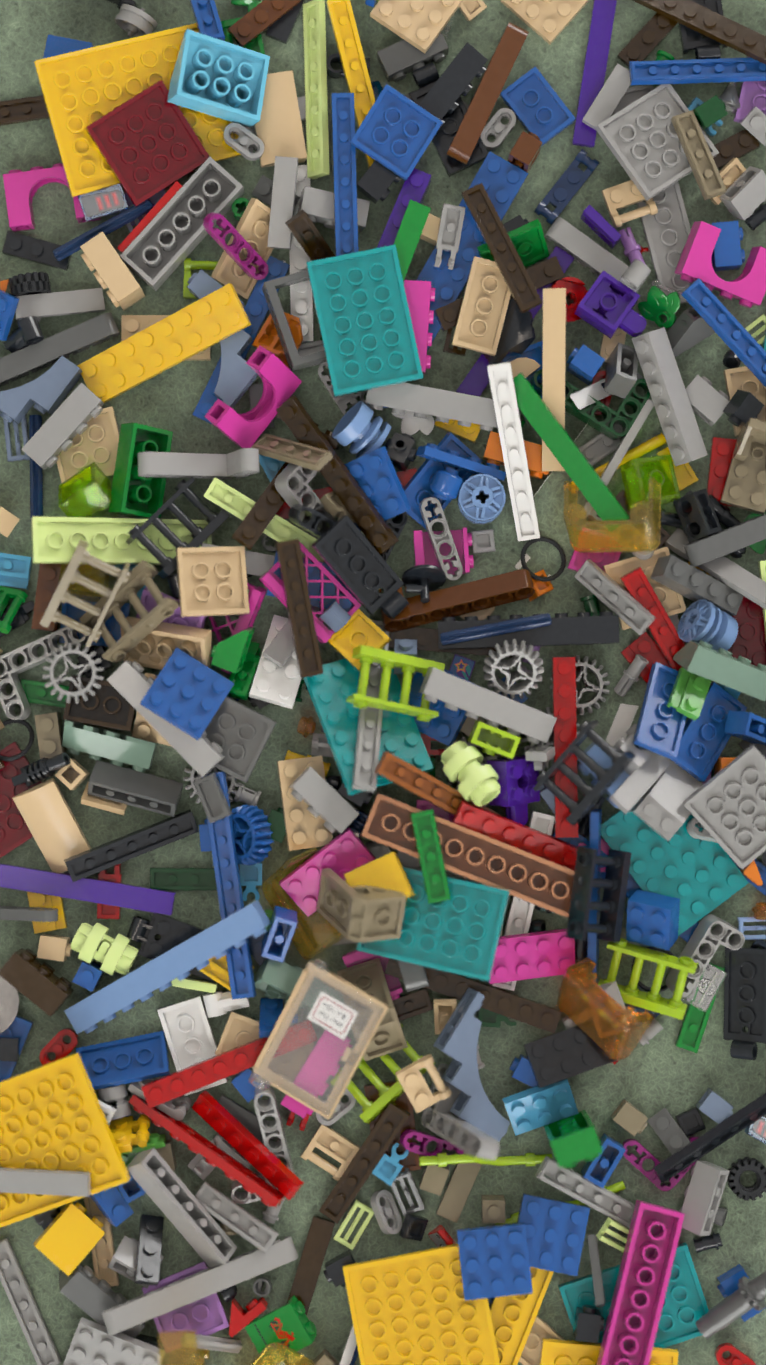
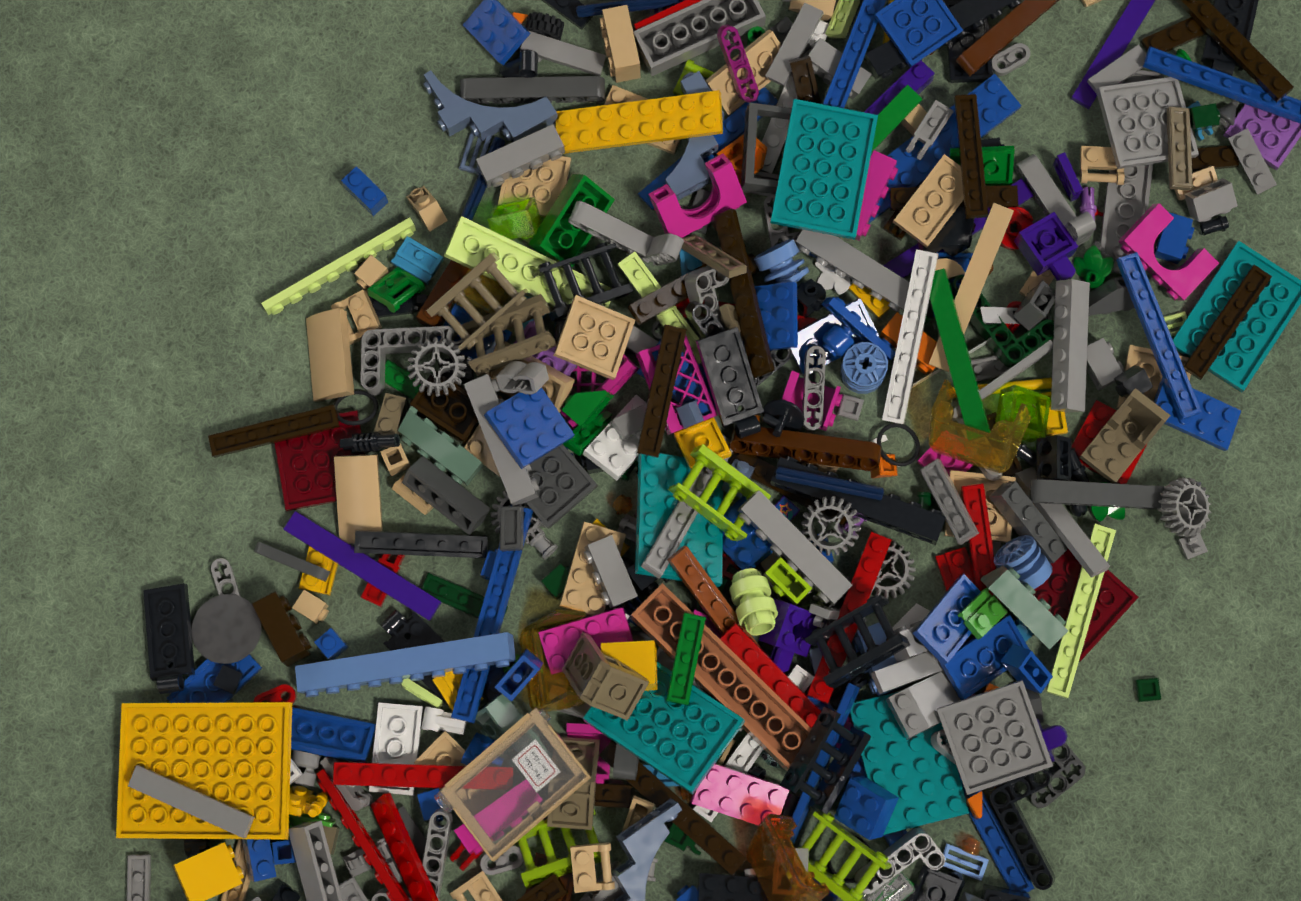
camera: 25 degrees right, 10 degrees down
yellowish green piece [70,922,139,976] -> none
blue gear [231,804,274,866] -> none
dark azure plate [240,862,262,901] -> none
blue plate [500,66,576,147] -> none
reddish brown brick [508,131,542,173] -> none
dark blue plate [534,149,600,225] -> none
blue brick [566,344,605,385] -> none
light grey axle [614,654,649,697] -> none
black hinge [723,349,741,369] -> none
none -> light grey brick [496,361,549,395]

